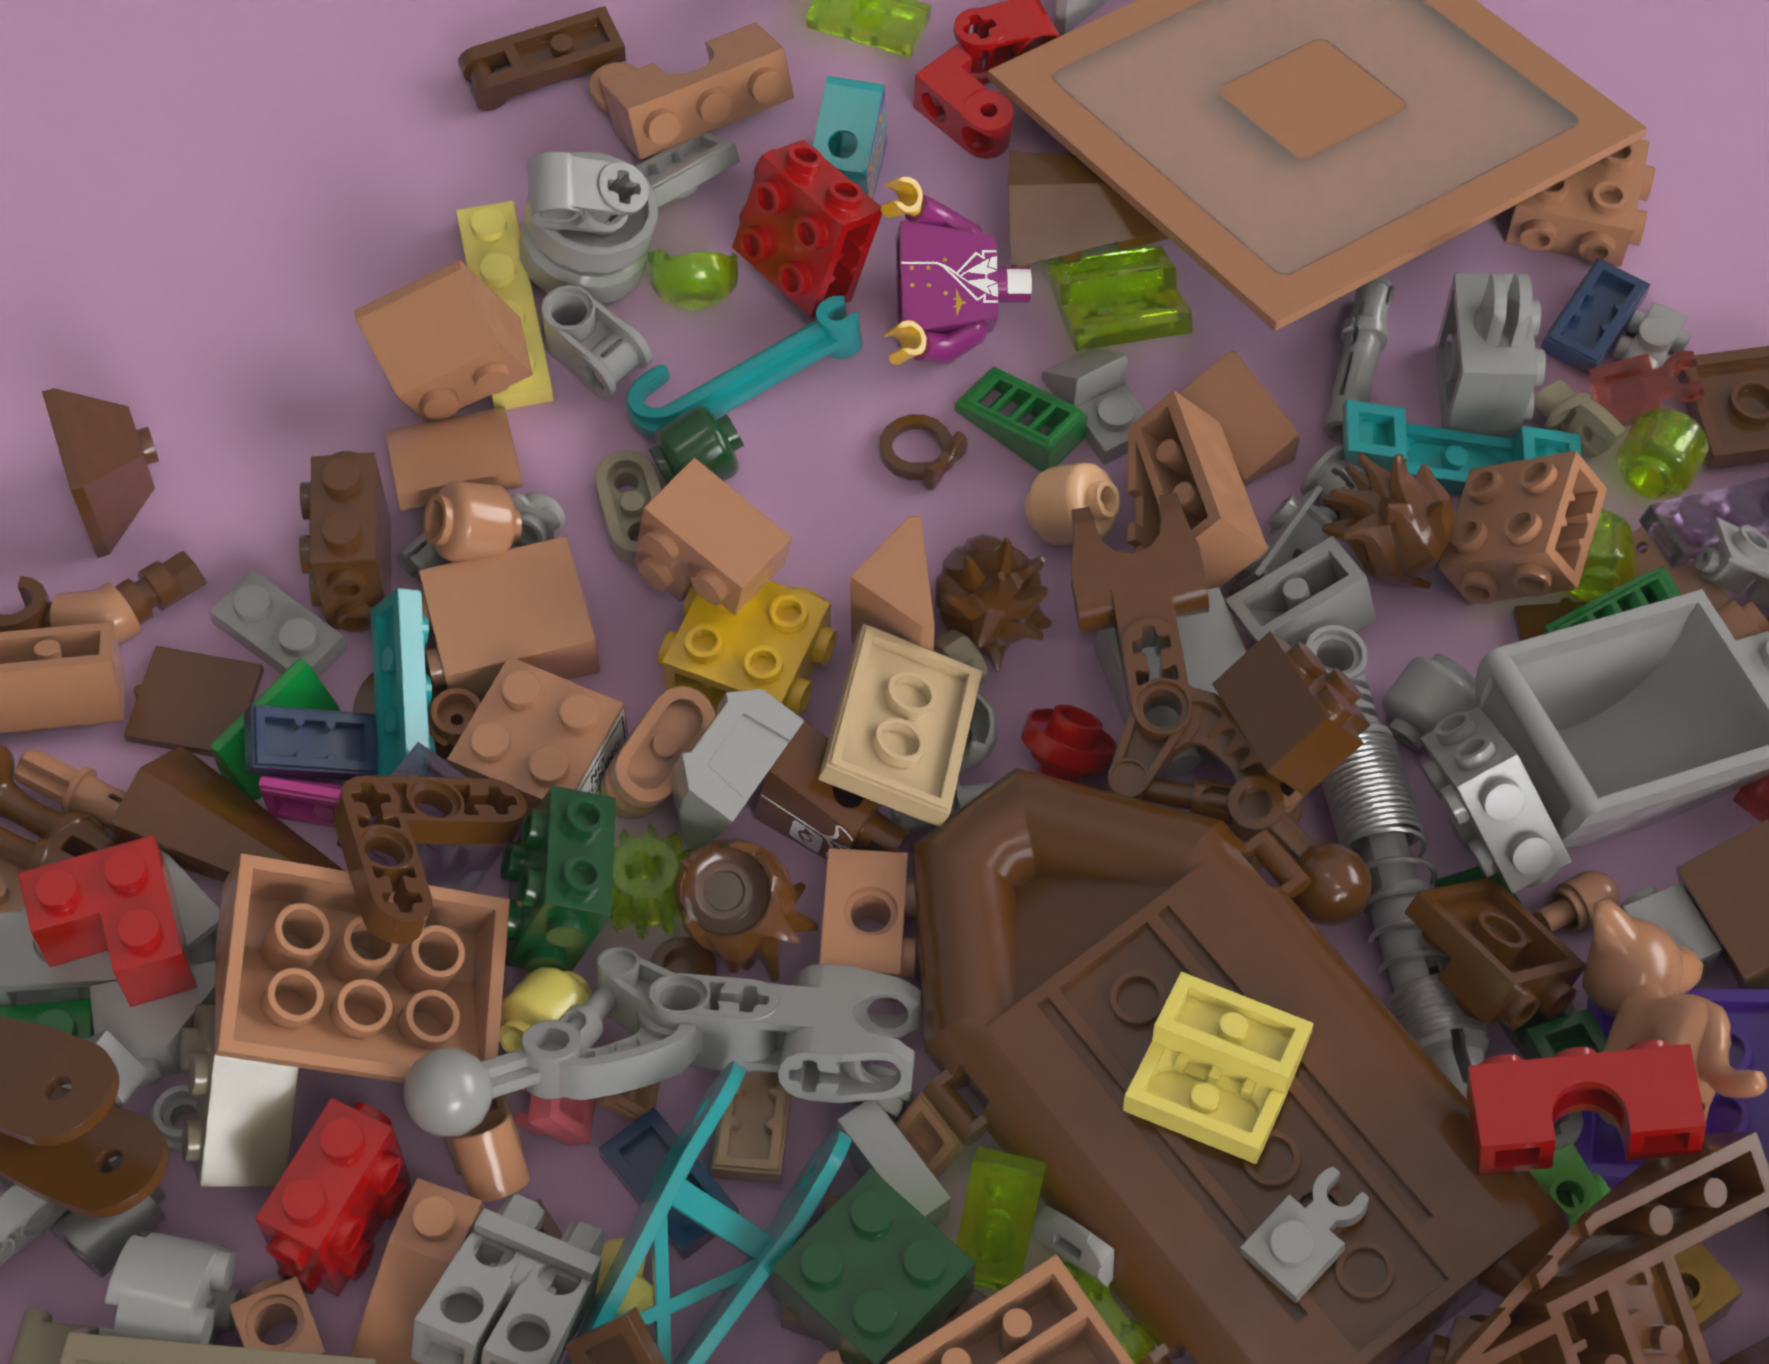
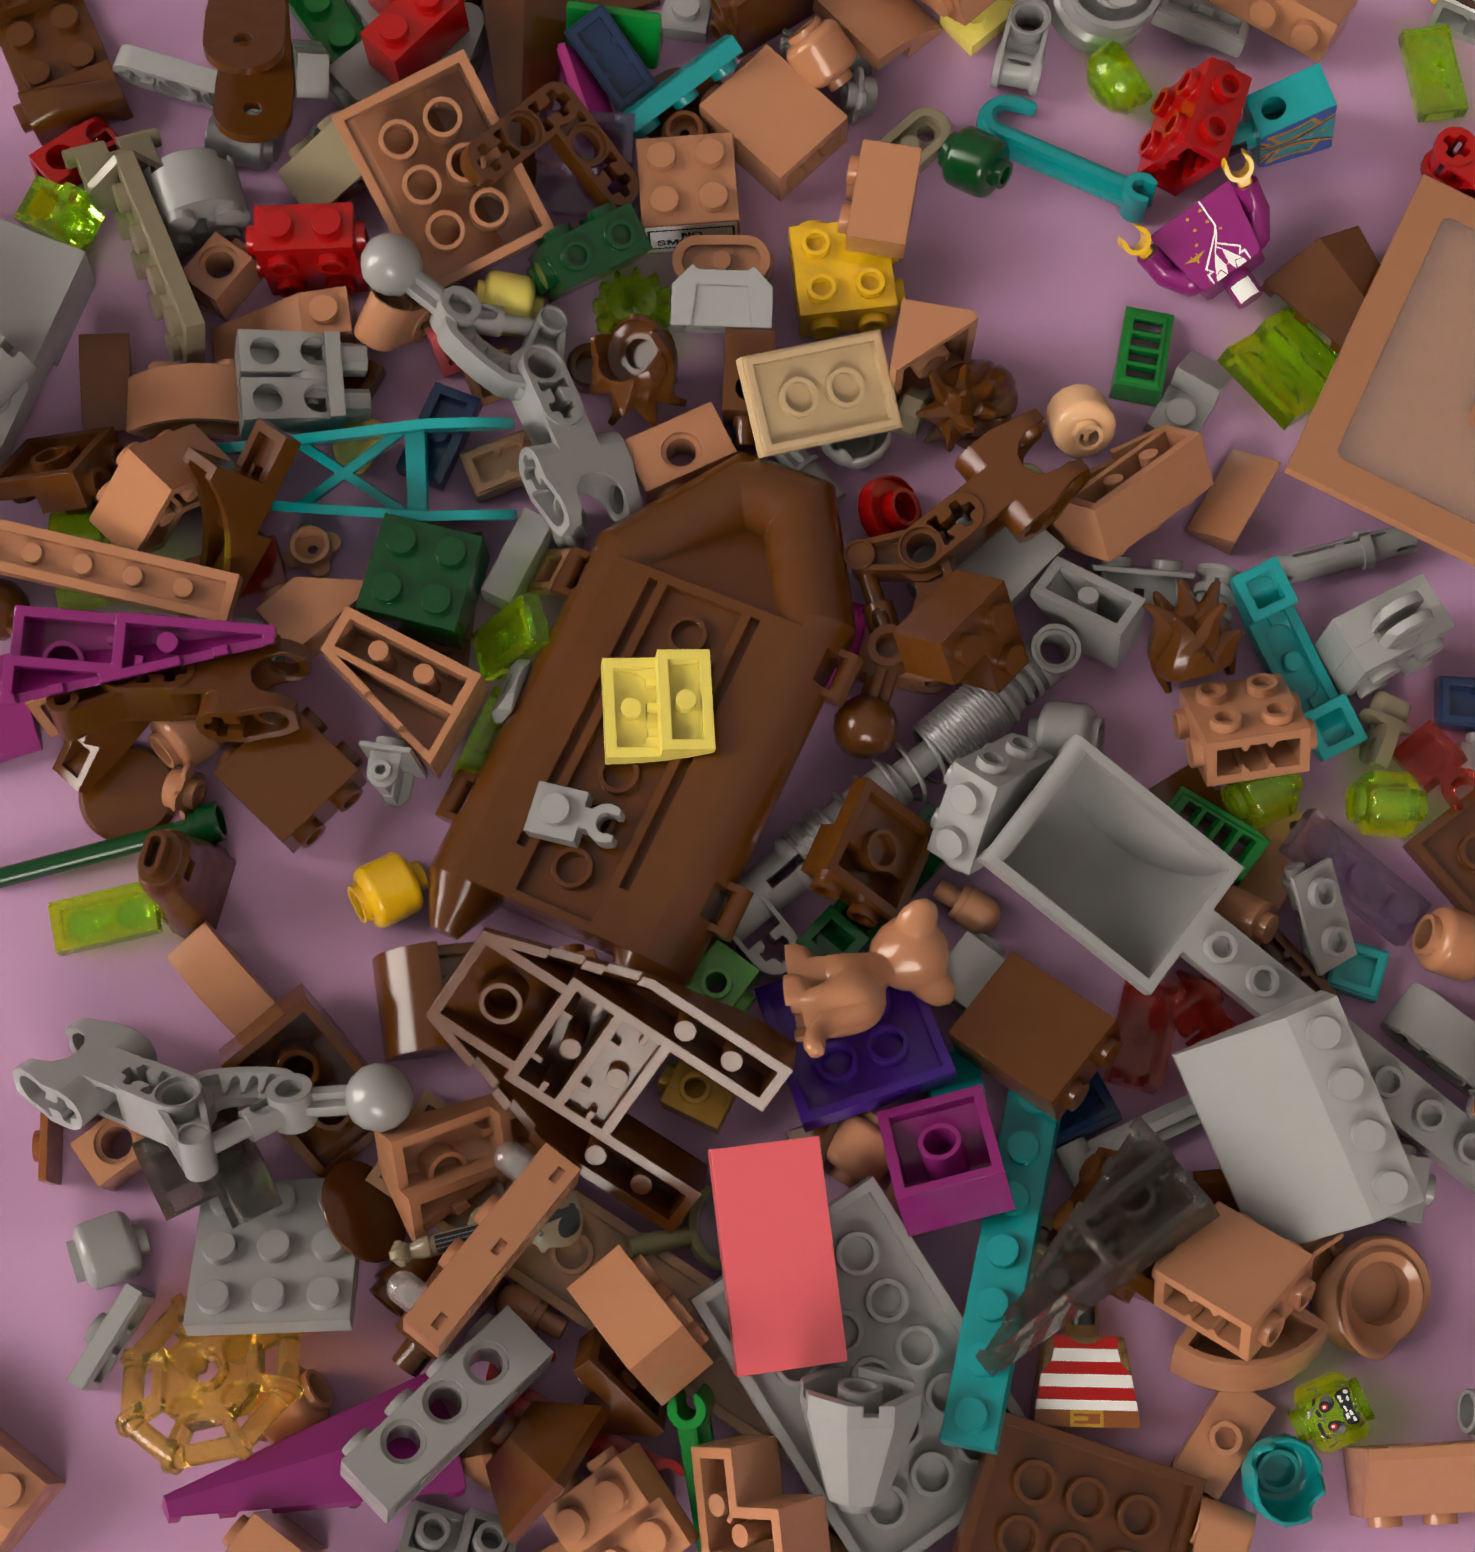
camera: 65 degrees right, 15 degrees up
reddish brown piece [880,414,968,490] -> none
red leg [913,45,1014,159] -> none
red arch [1467,1040,1707,1175] -> none

